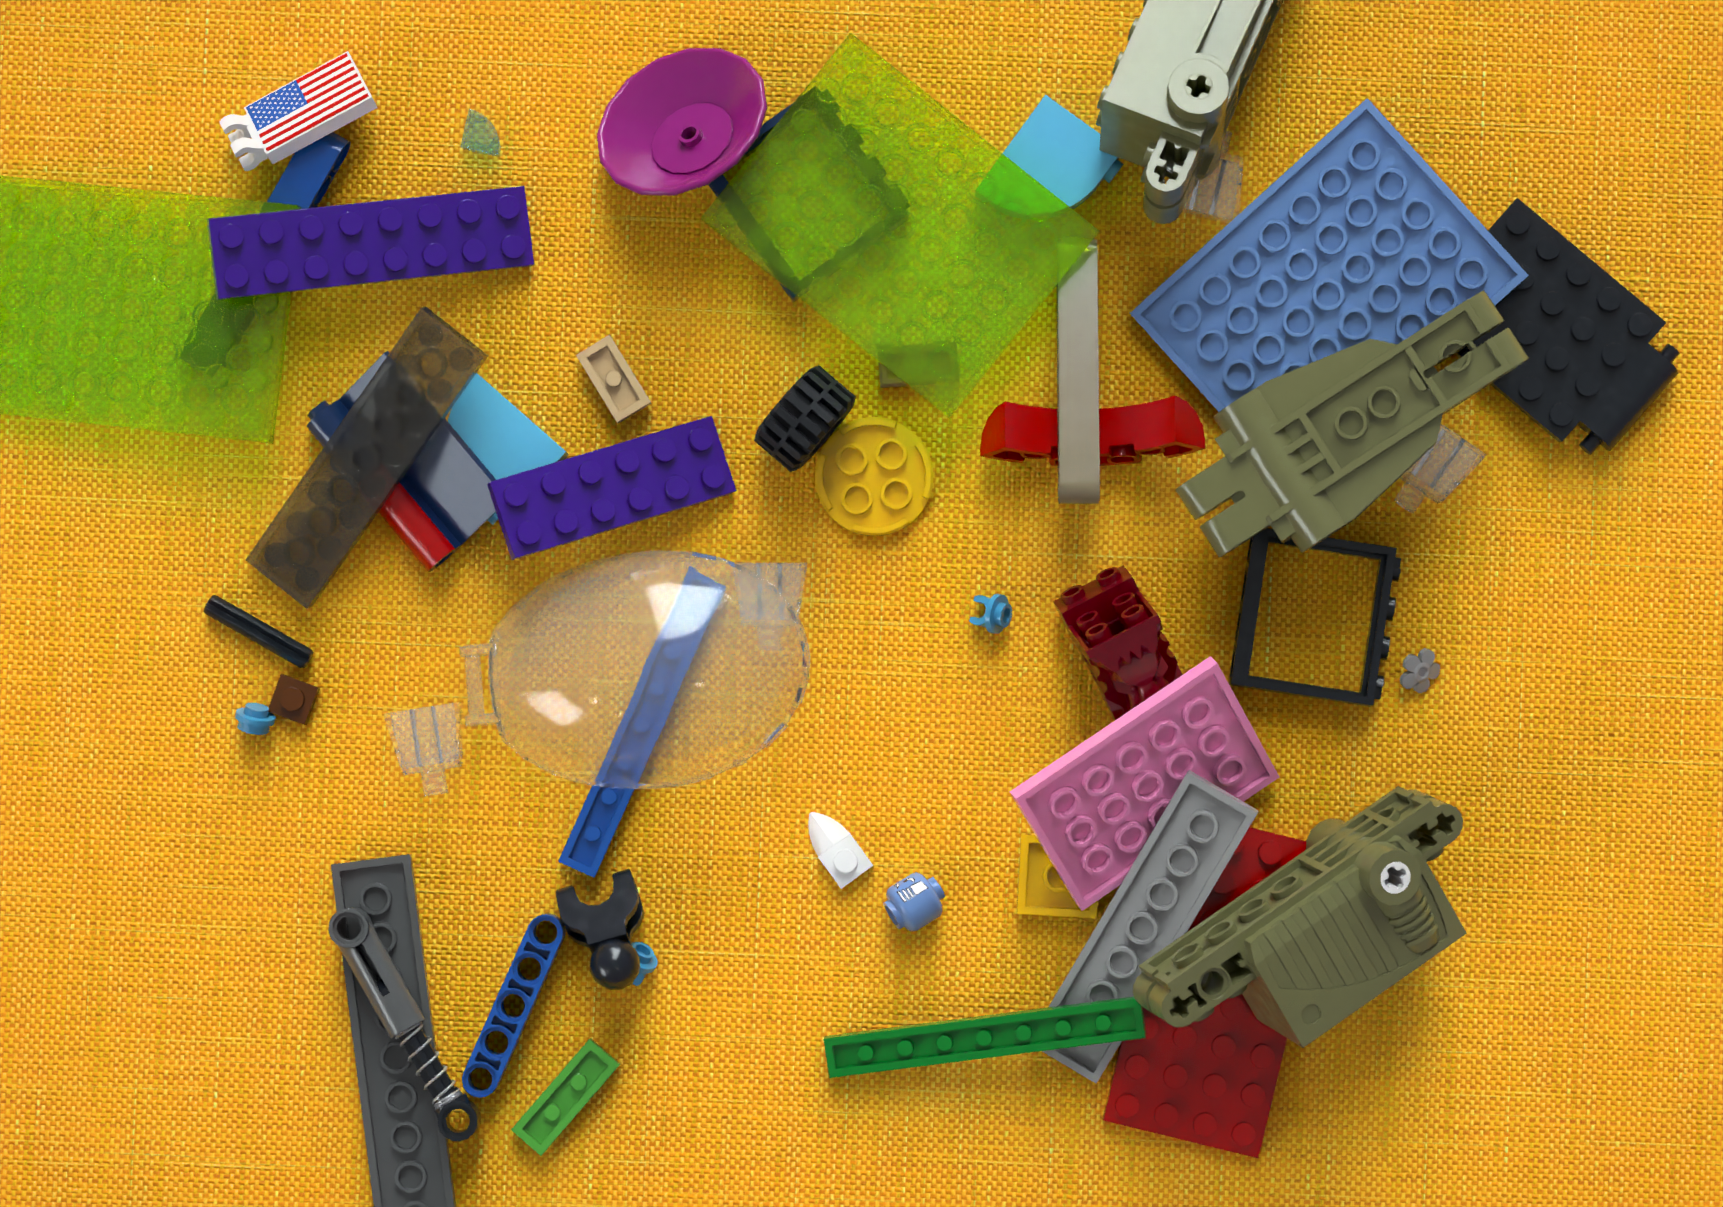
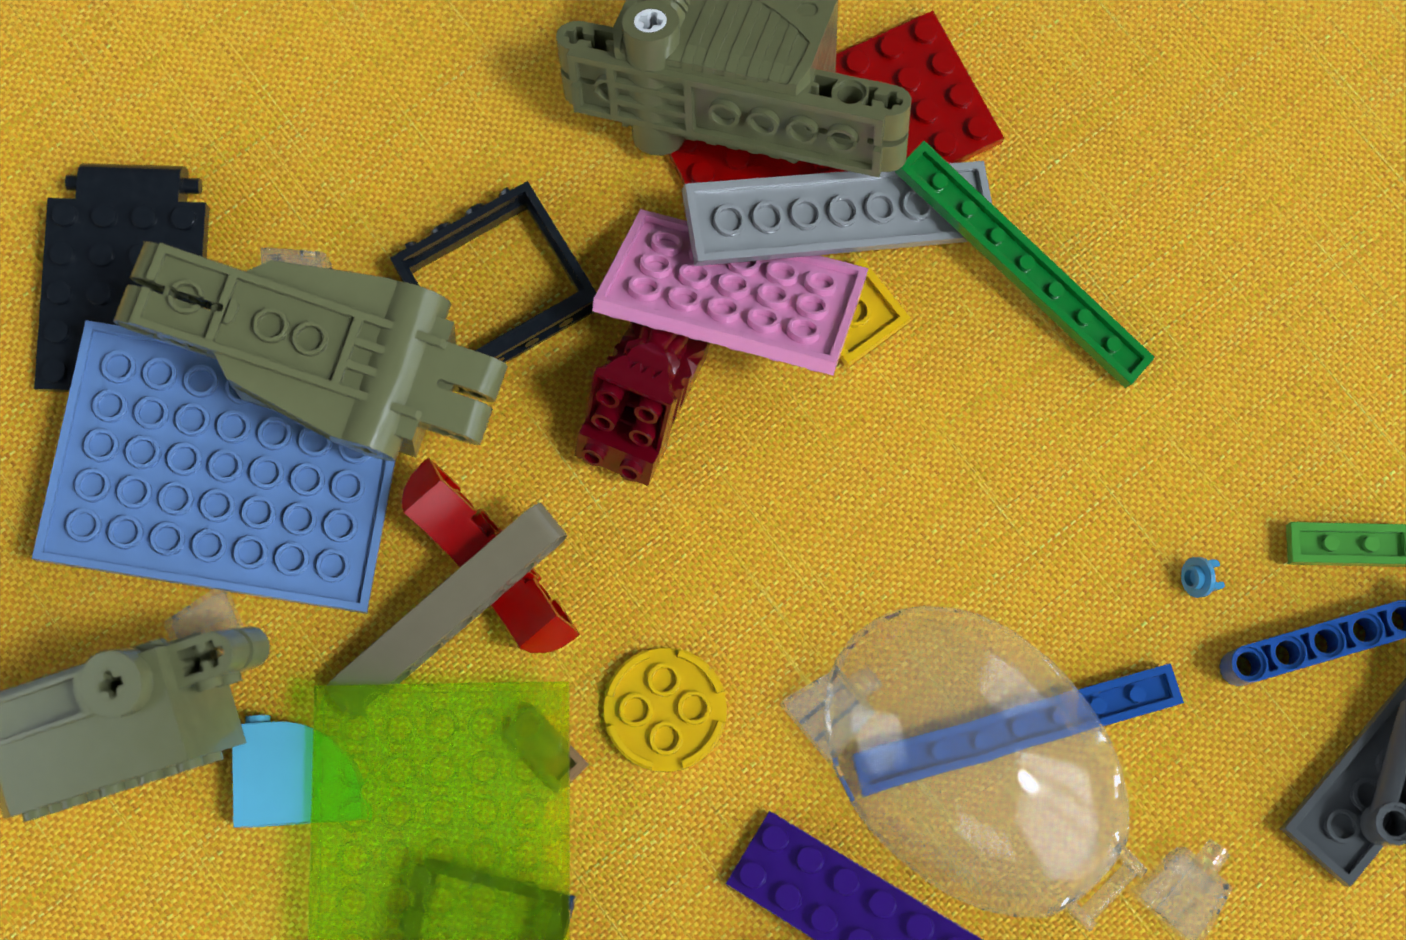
camera: 135 degrees left, 10 degrees down
black piece [556,869,644,990] -> none
black tyre [754,365,856,472] -> none
white plate [808,812,873,889] -> none
medium blue head [883,872,945,932] -> none
dark azure plate [969,594,1012,634] -> none
light grey plant [1400,648,1440,693] -> none

